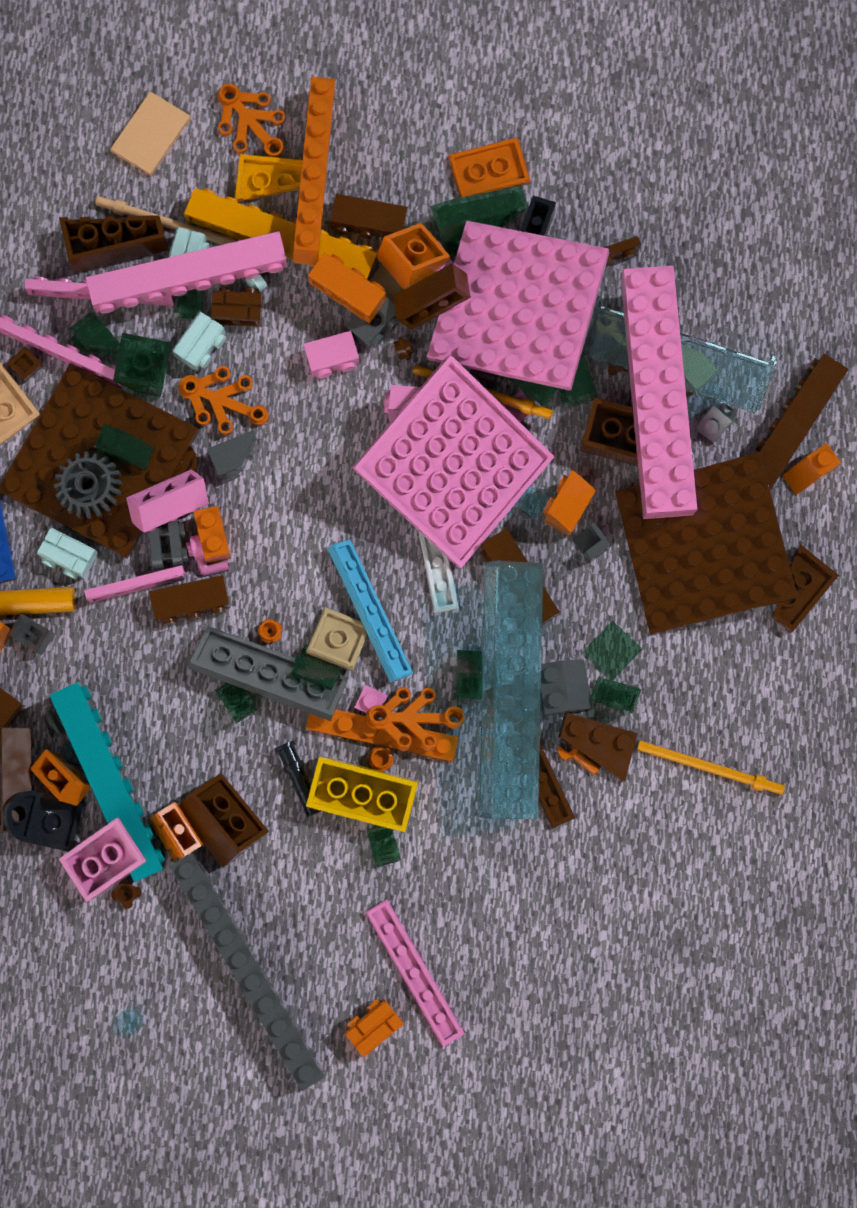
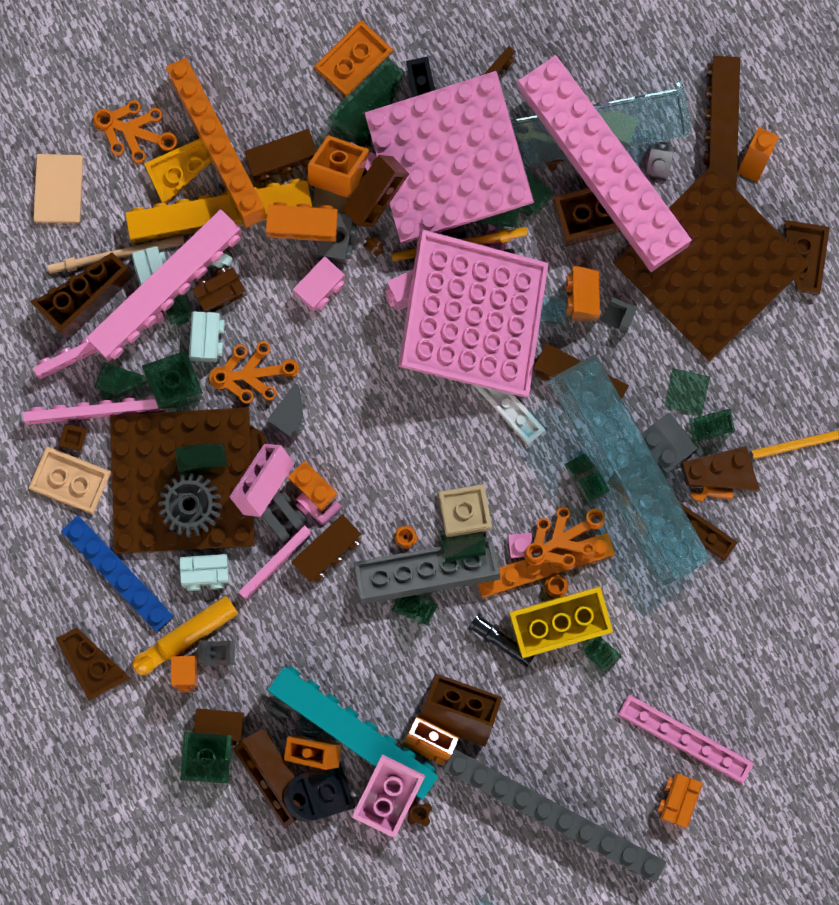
camera: 30 degrees left, 0 degrees up
medium azure tile [327,540,413,683] -> none

